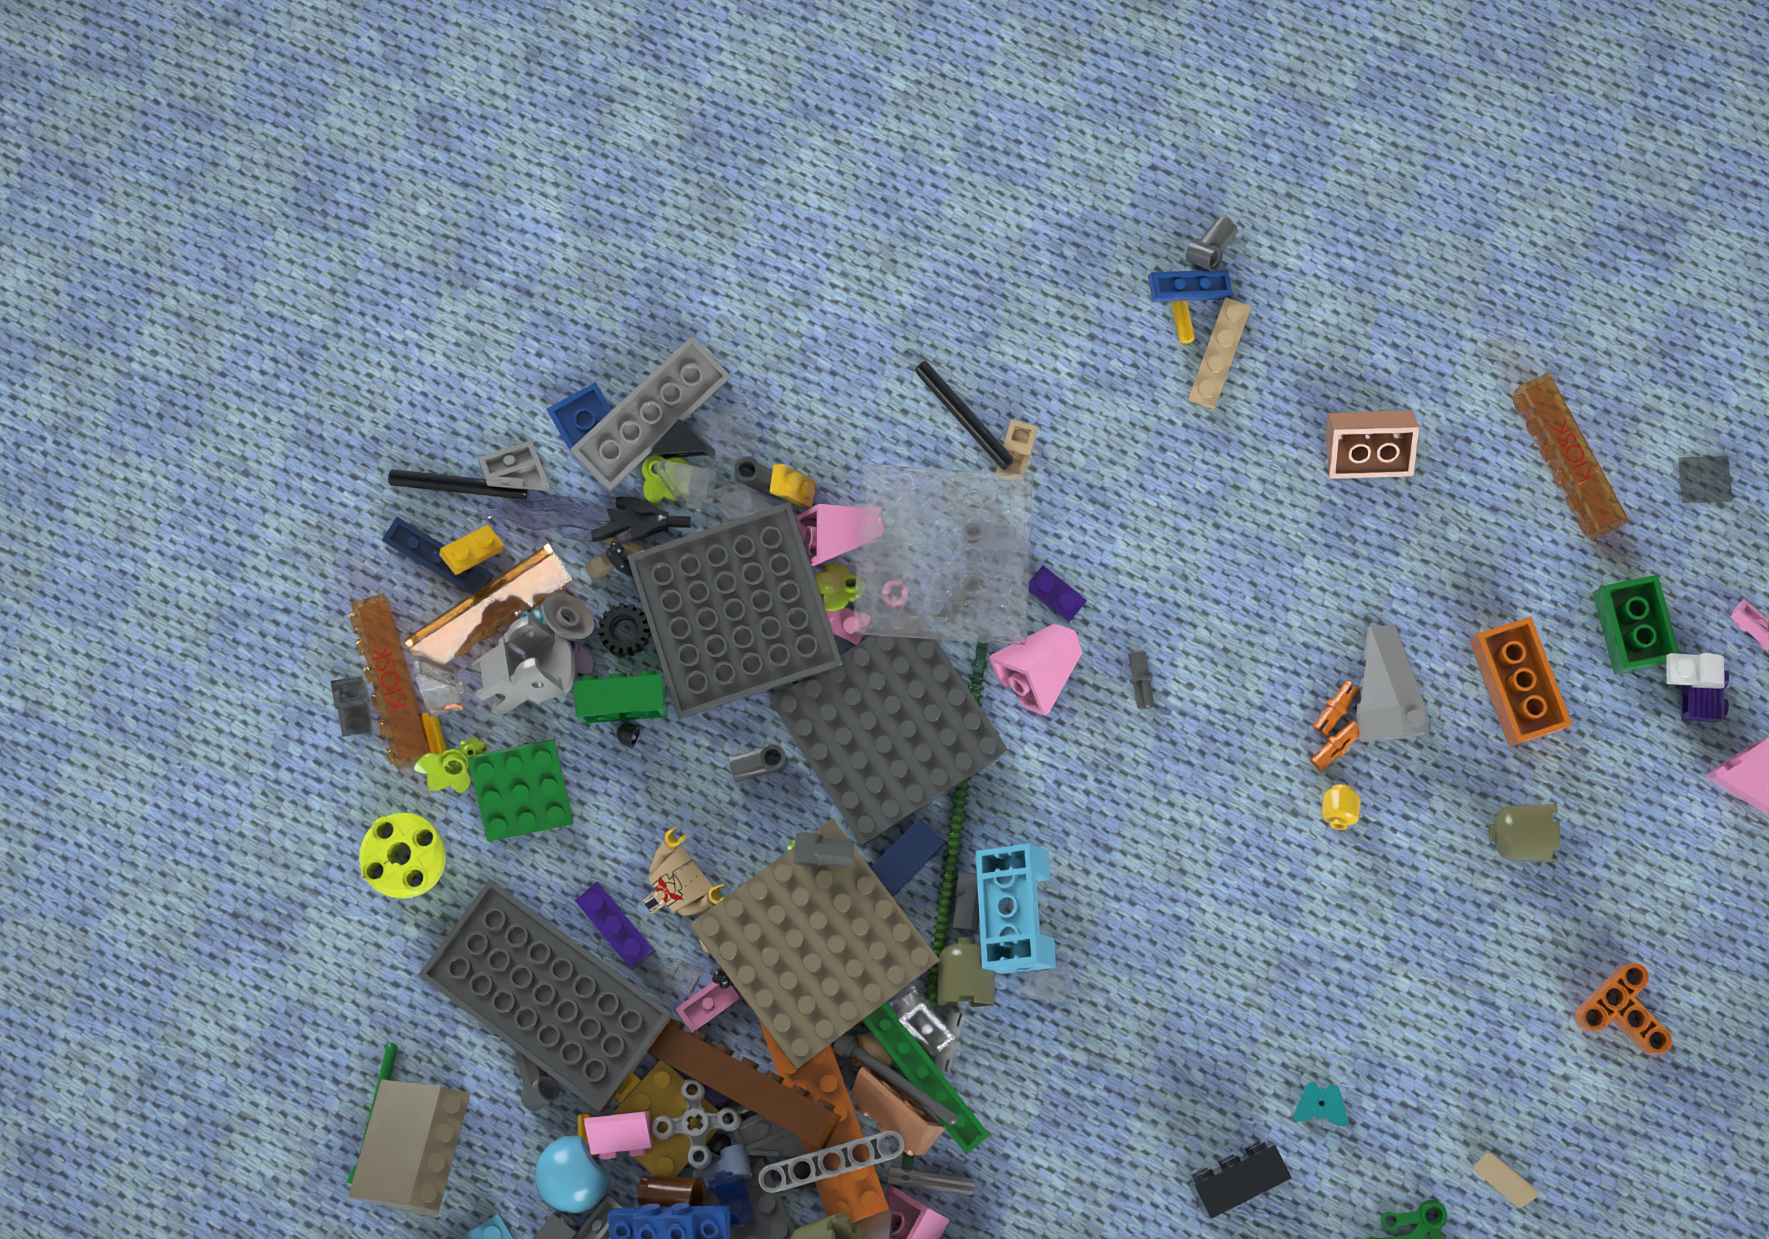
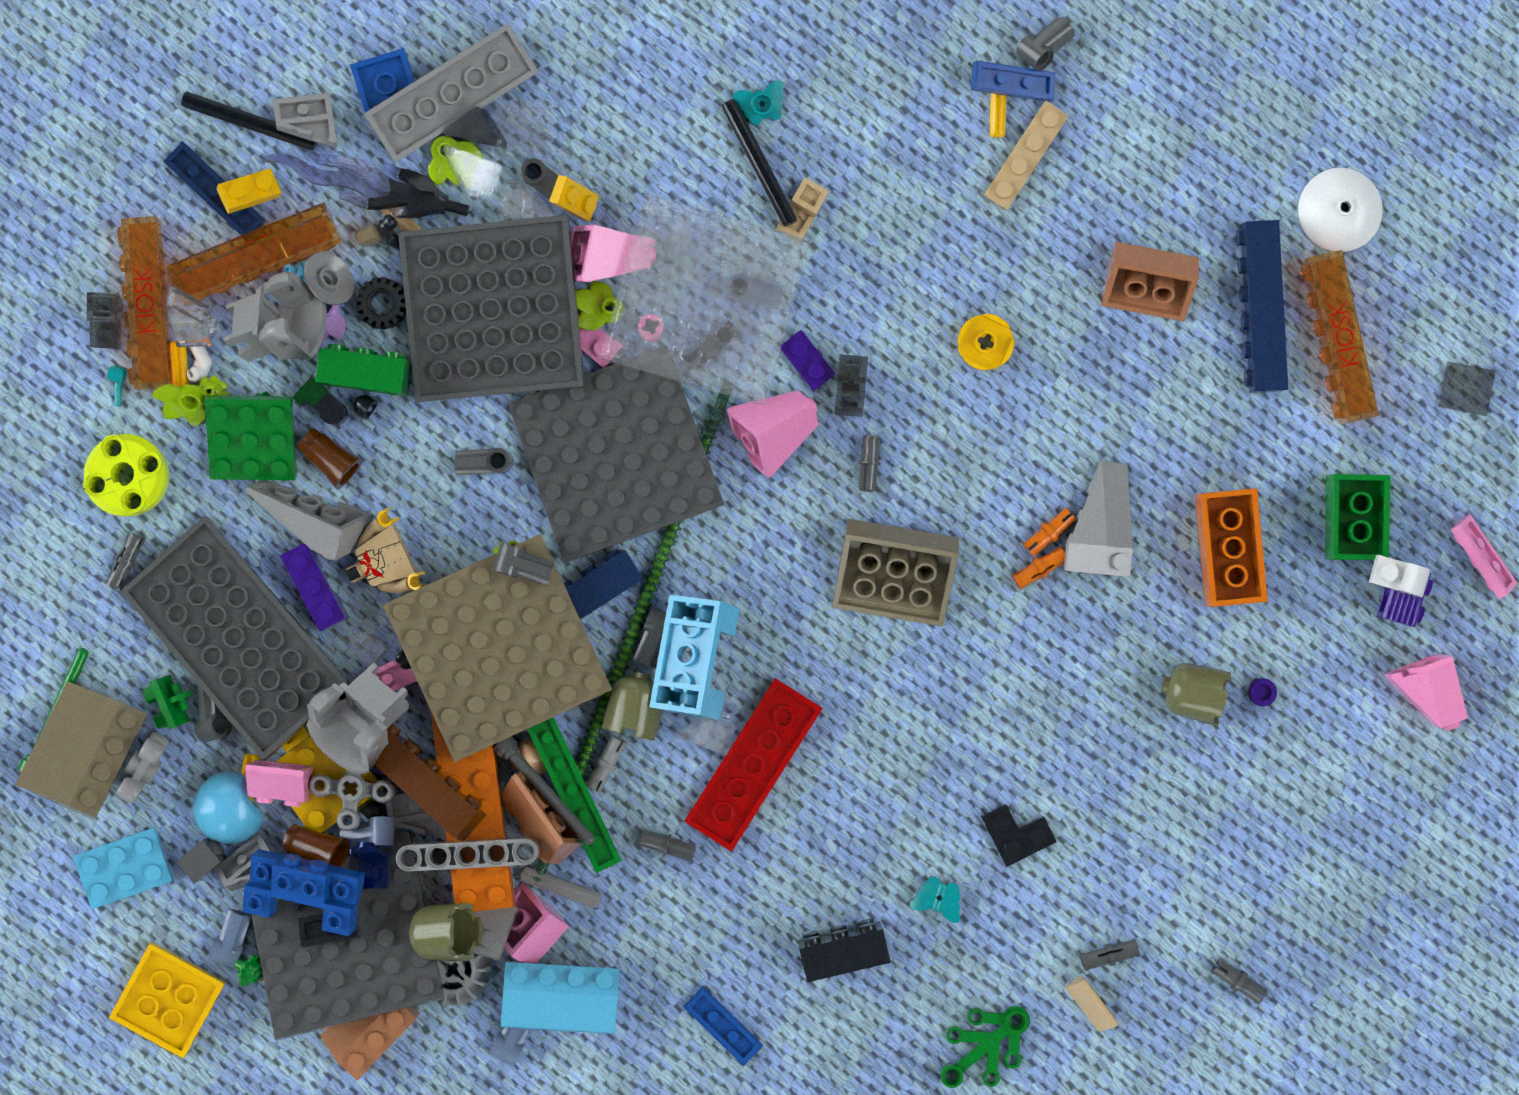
camera: 15 degrees right, 10 degrees up
clear slope [890,984,956,1056] -> none
yellow head [1321,784,1361,830] -> none
orange beam [1574,963,1672,1054] -> none
none -> dark grey pin [105,532,146,590]
none -> teal hand [107,365,127,407]
none -> light grey gear [116,732,169,803]
none -> green hips [142,675,192,729]
none -> white arm [187,339,212,382]
none -> light grey wedge [246,480,372,560]
none -> leg [292,377,348,426]
none -> reddish brown plant [297,428,363,490]
none -> light grey piece [307,663,409,774]
none -> dark grey axle [639,829,696,861]
none -> red plate [684,678,823,852]
none -> teal animal [733,80,784,125]
none -> dark tan slope [832,519,959,627]
none -> clear smoke brick [834,354,868,417]
none -> yellow plate [957,314,1014,371]
none -> black plate [981,803,1057,867]
none -> dark grey pin [1080,939,1140,971]
none -> dark grey pin [1211,958,1268,1005]
none -> dark blue brick [1236,220,1289,393]
none -> dark purple tile [1248,678,1277,707]
none -> white dish [1298,168,1383,252]

